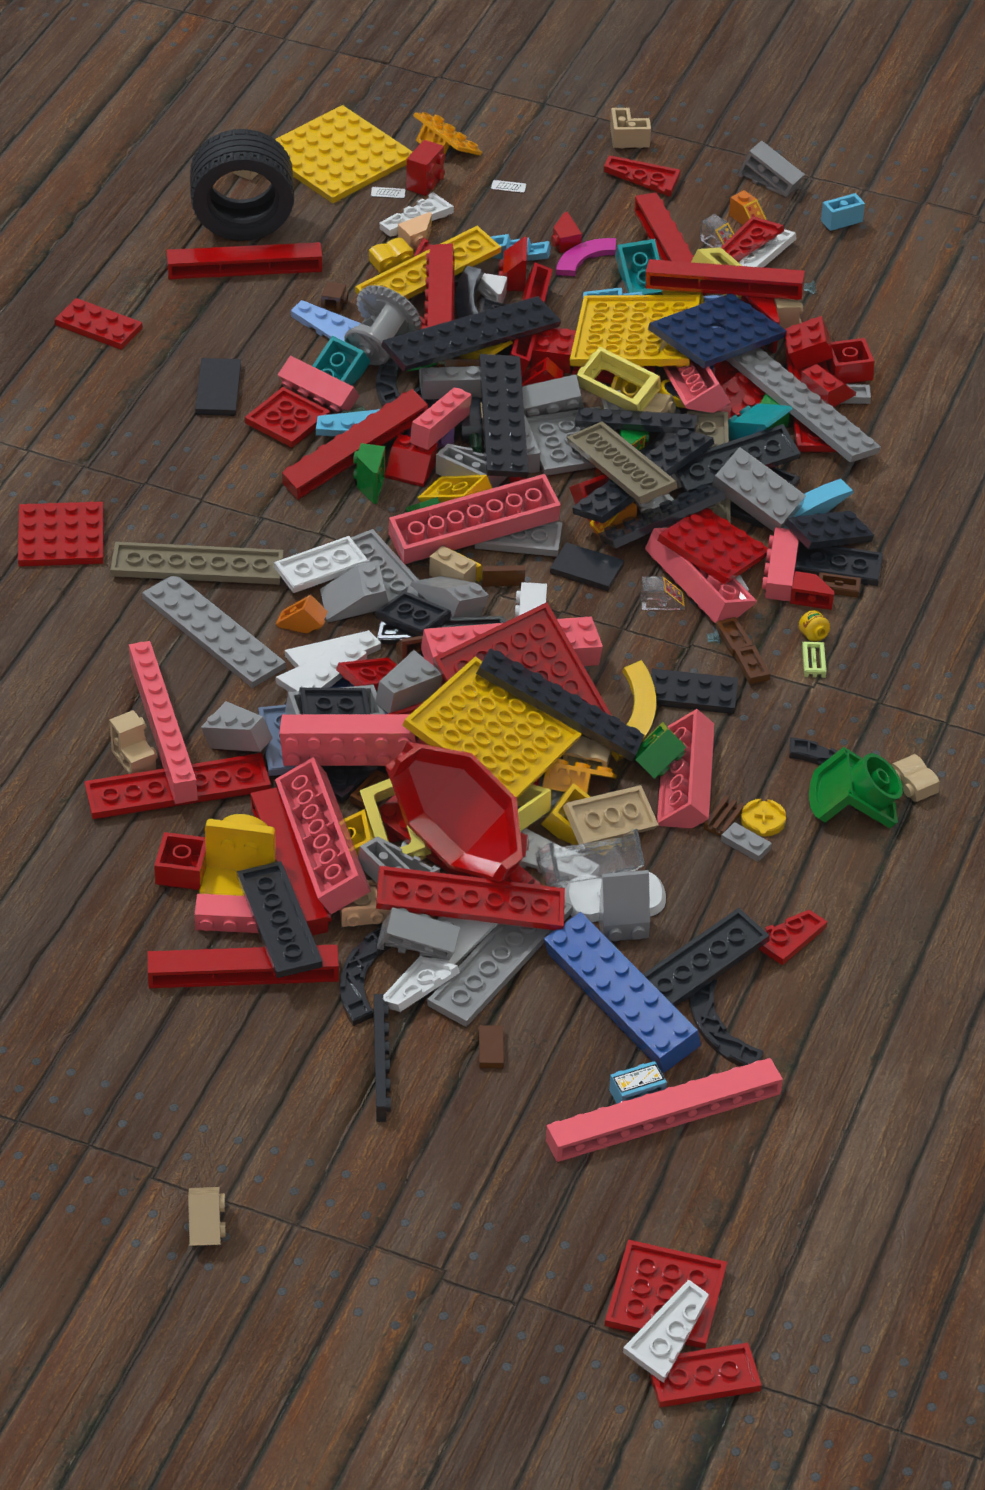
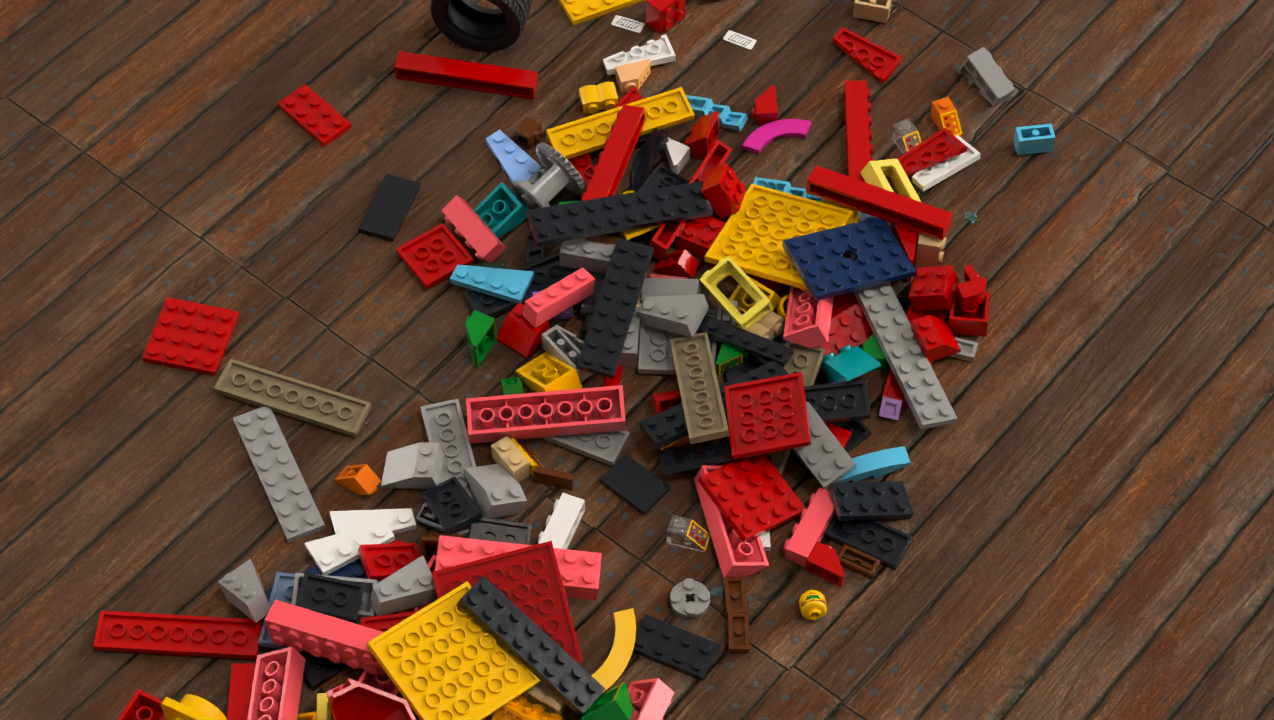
camera: 20 degrees right, 10 degrees up
tan brick [109,710,158,774] -> none
coral brick [129,641,198,804] -> none
white tile [274,536,369,593] -> none
red brick [282,389,428,500] -> none
teal slope [615,239,662,295] -> none
yellowish green tile [802,642,826,678] -> none
none -> light grey wedge [637,294,709,338]
none -> light grey plate [670,578,710,619]
none -> red brick [701,163,746,219]
none -> red plate [724,372,812,459]
none -> lavender plate [879,396,903,420]
none -> red brick [956,265,987,310]

